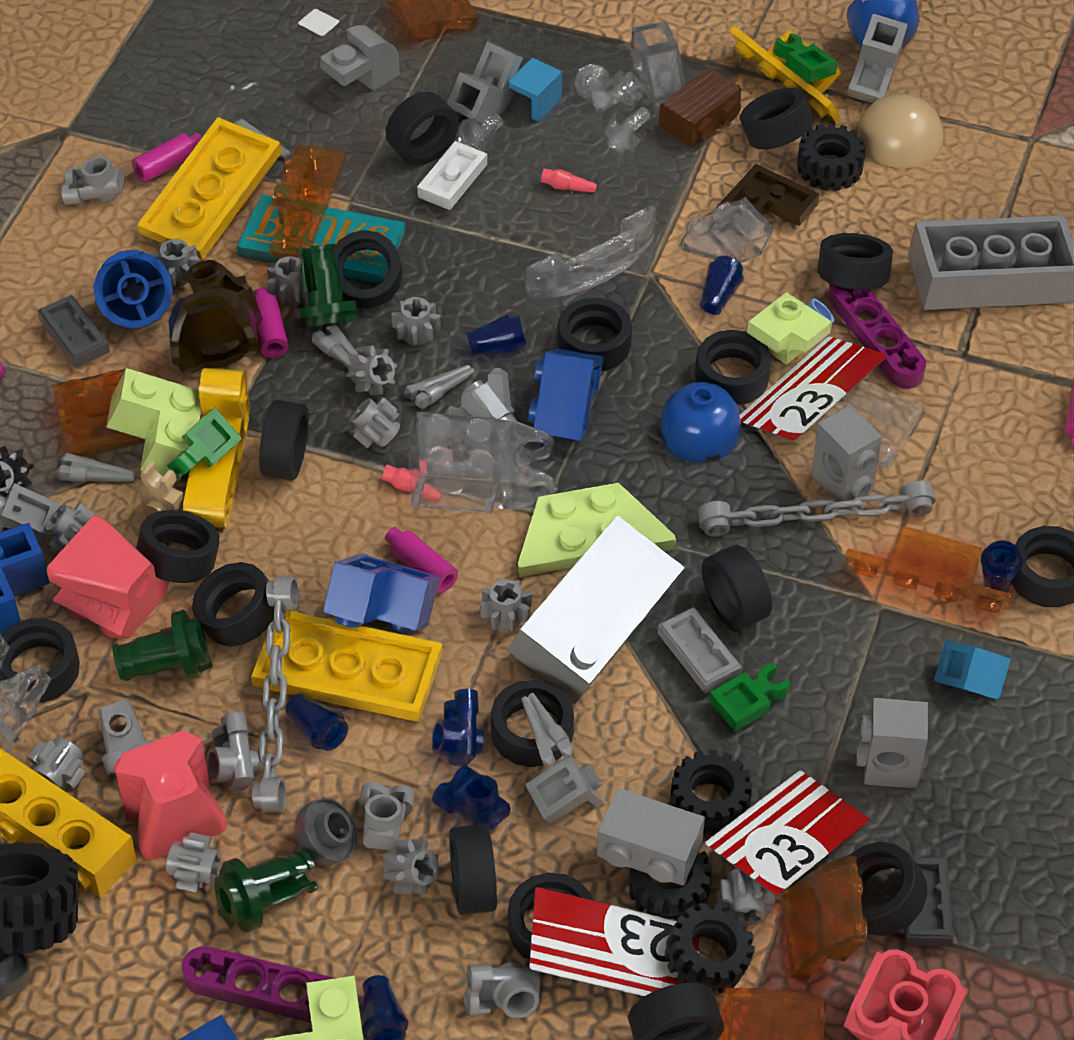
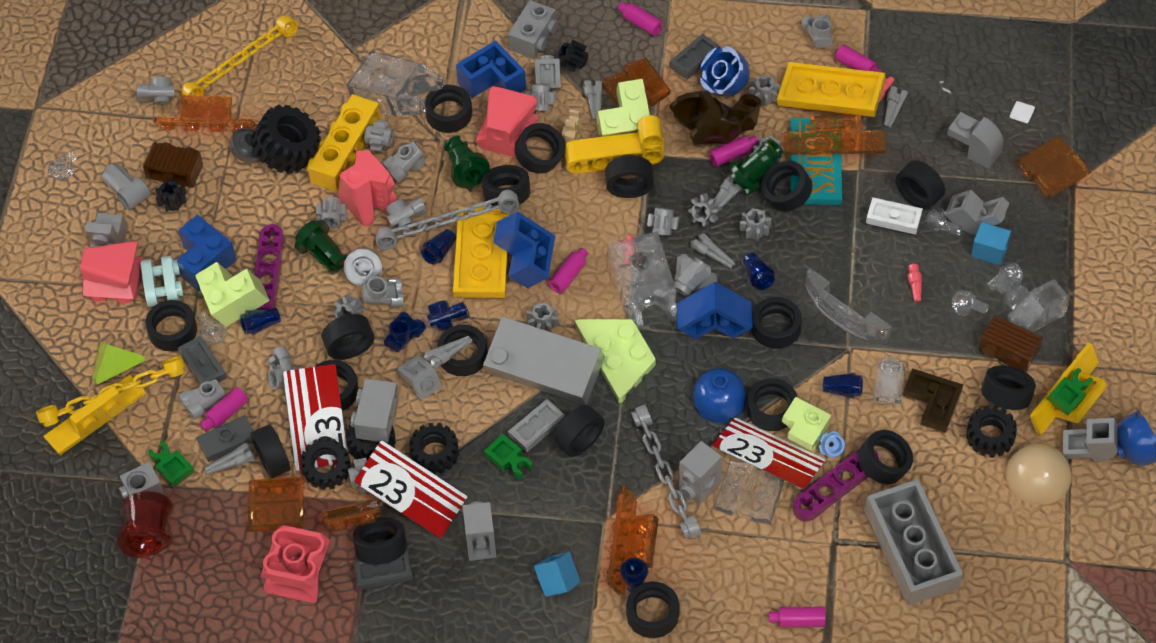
camera: 80 degrees right, 5 degrees up
plate [167,408,242,478] -> none

